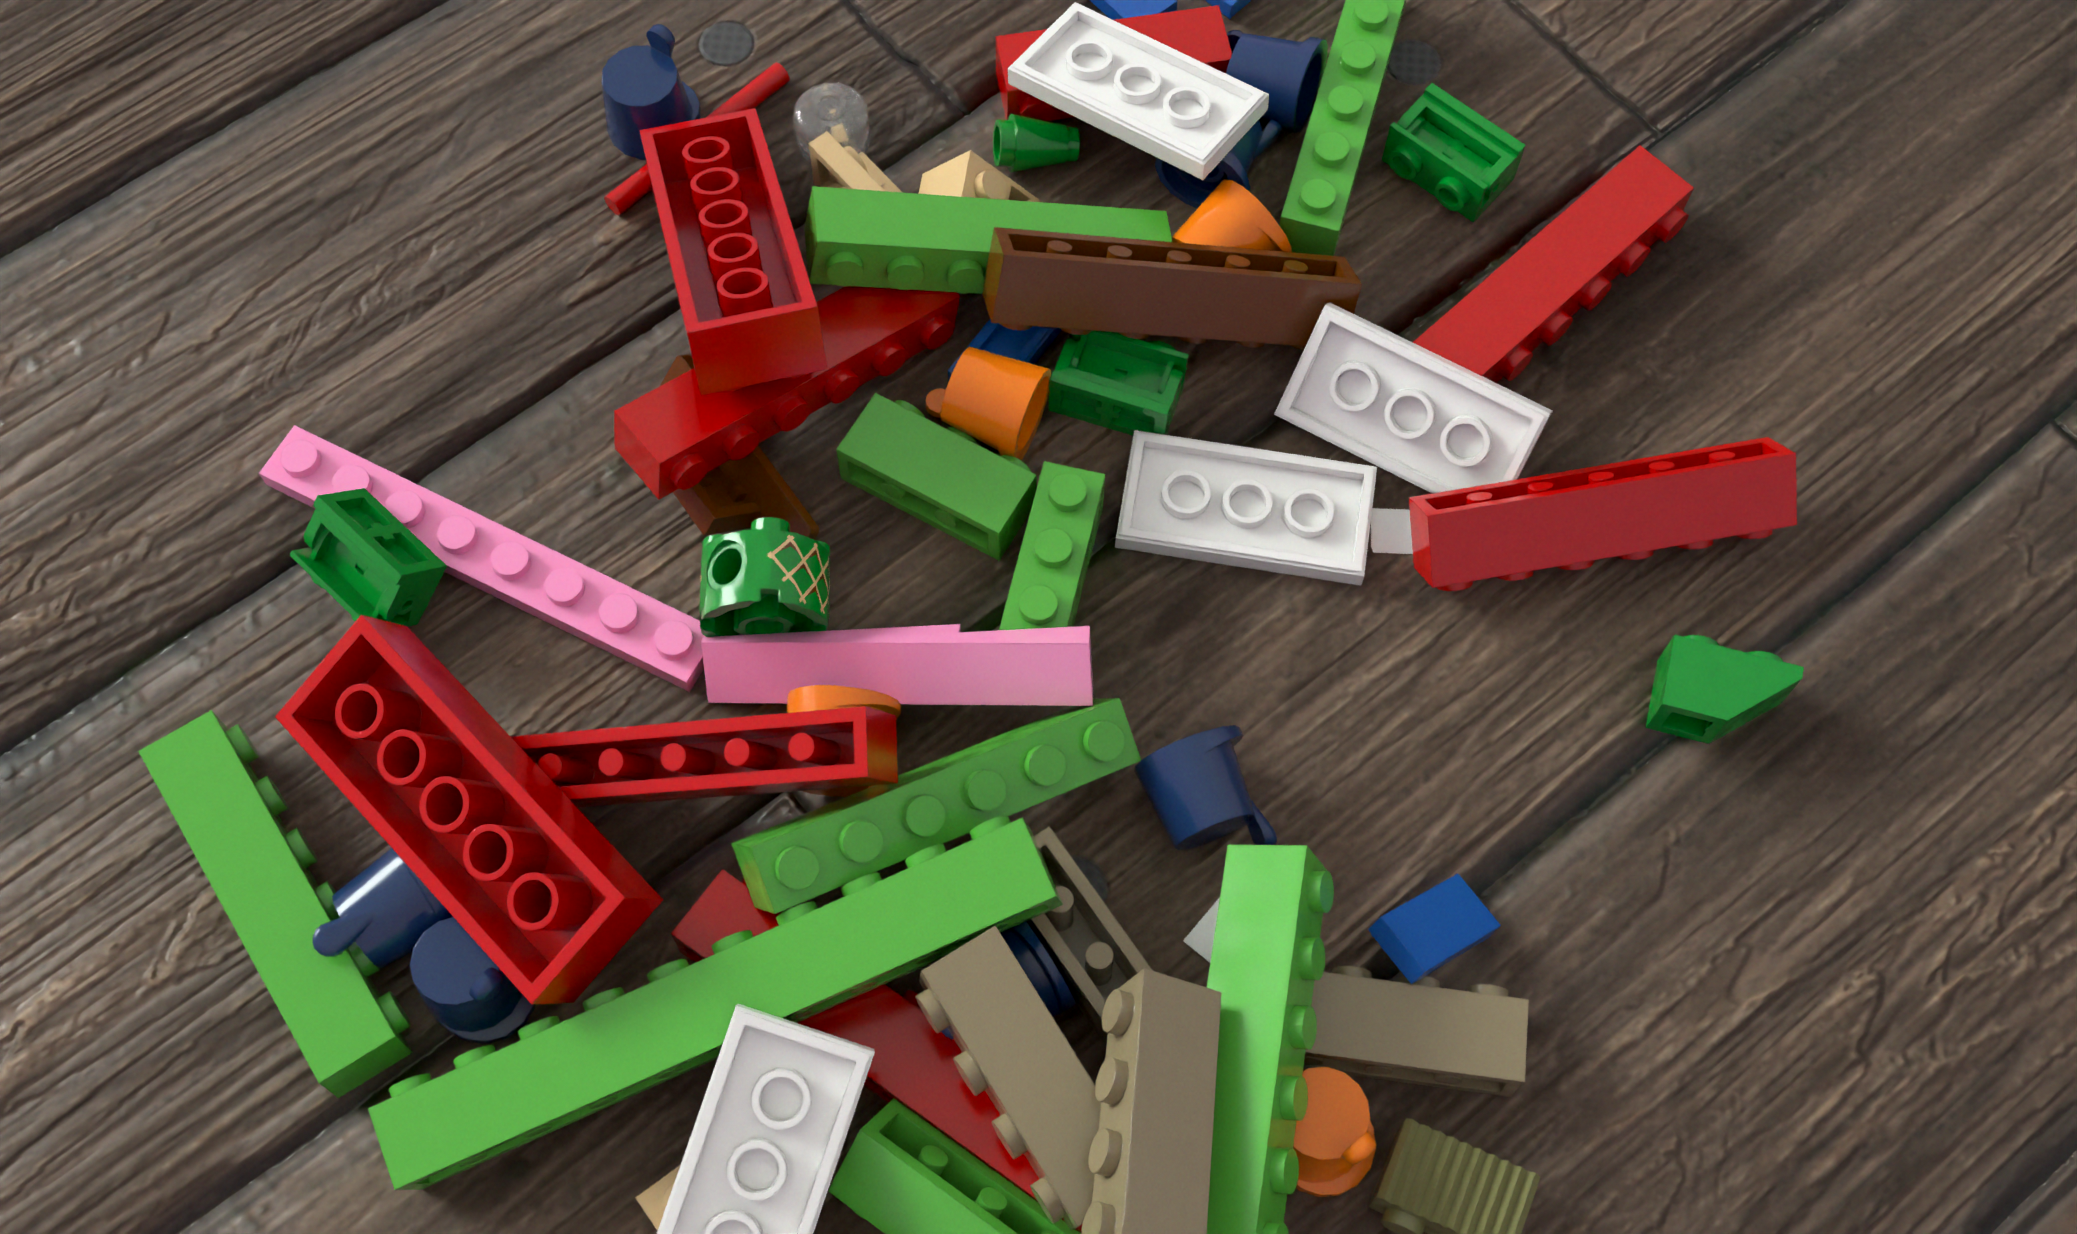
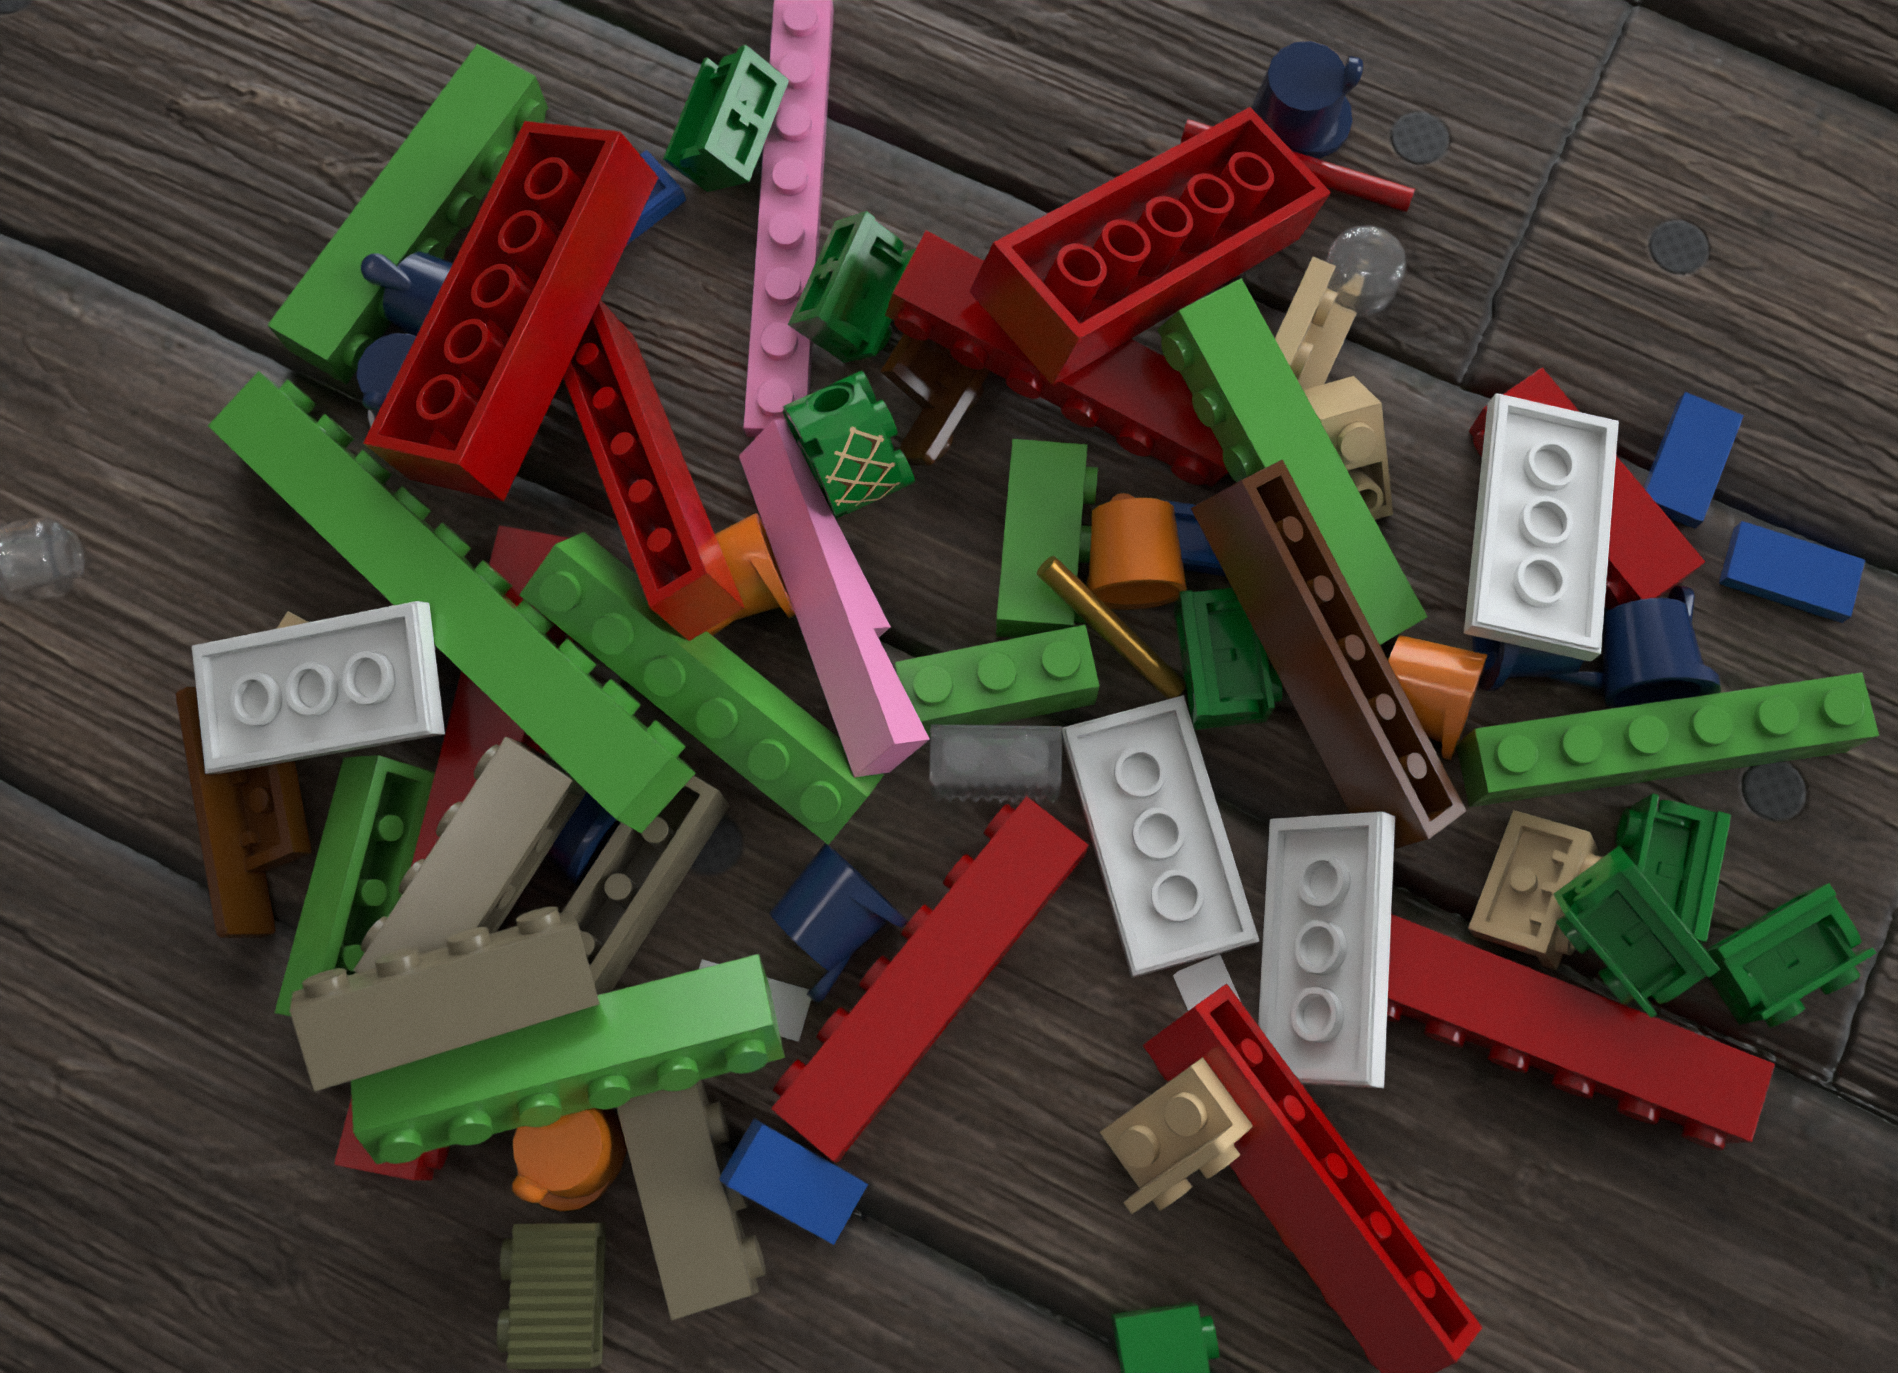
camera: 70 degrees right, 10 degrees up
green cone [993,114,1080,173] -> none
none -> red brick [771,796,1089,1163]
none -> green hinge [788,211,916,363]
none -> clear brick [929,724,1062,804]
none -> pearl gold bar [1036,556,1186,699]
none -> tan bracket [1100,1058,1253,1214]
none -> tan bracket [1468,810,1603,970]
none -> green hinge [1553,846,1721,1018]
none -> green hinge [1706,883,1876,1028]

